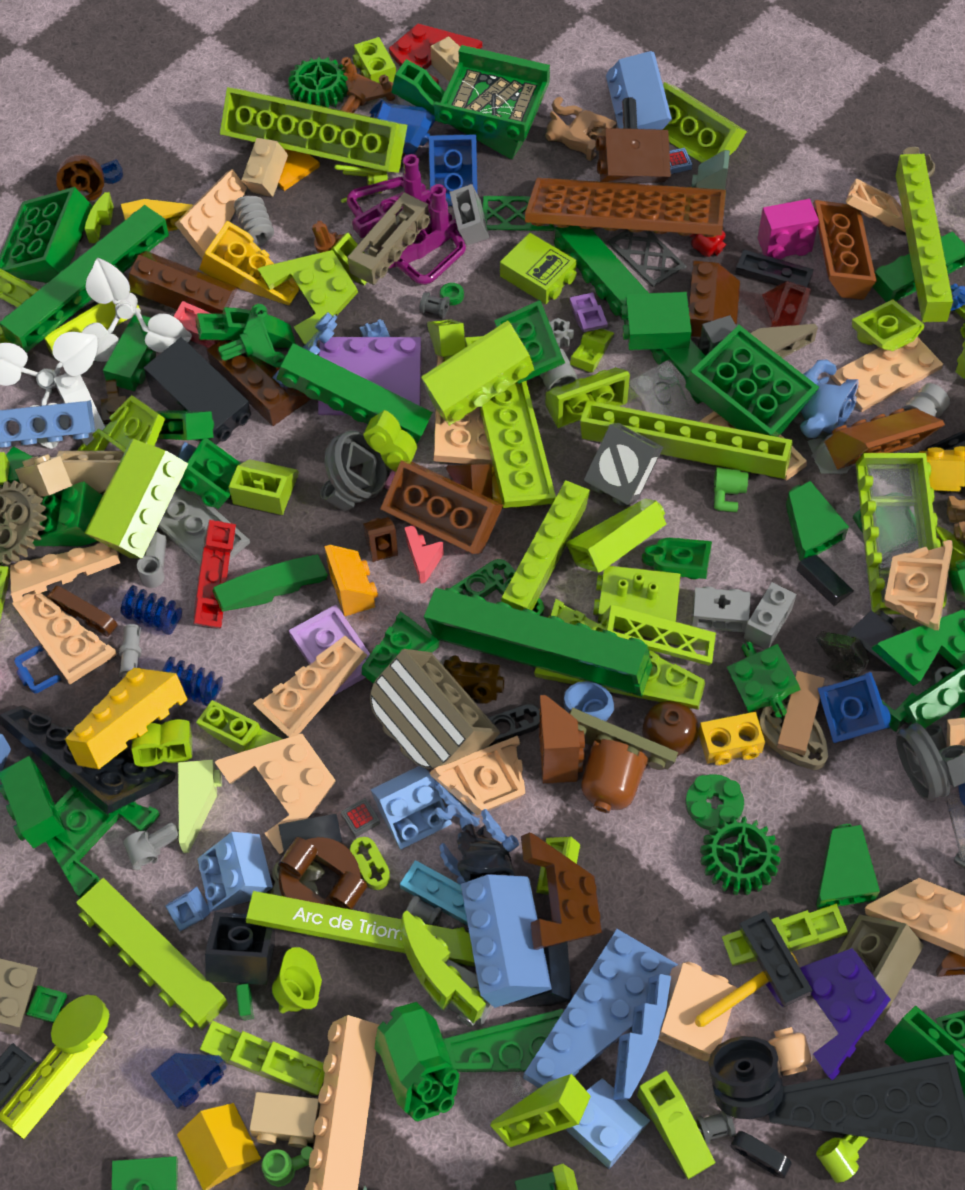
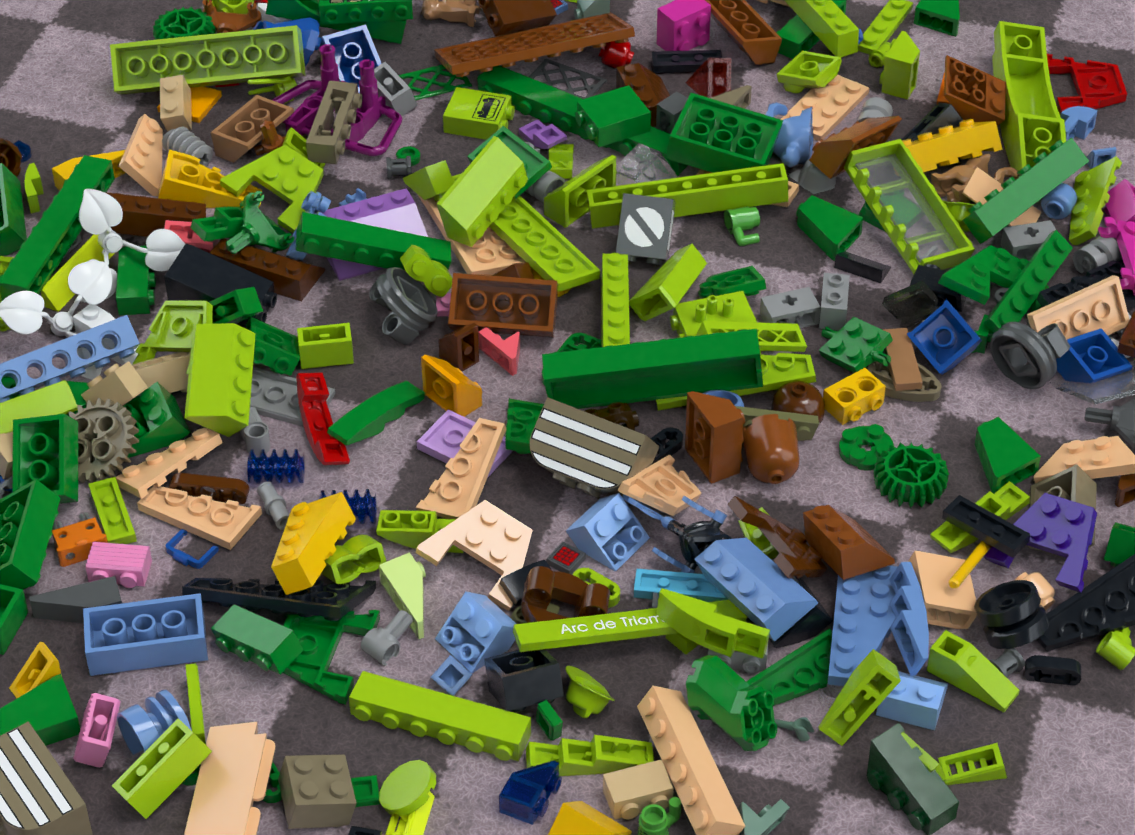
camera: 25 degrees left, 15 degrees down
dark brown plate [100,379,127,424] -> none
light nougat wing [884,540,953,631] -> none
none -> medium nougat slope [211,95,294,163]
none -> sand green hand [775,717,814,741]
none -> dark orange slope [803,505,895,580]

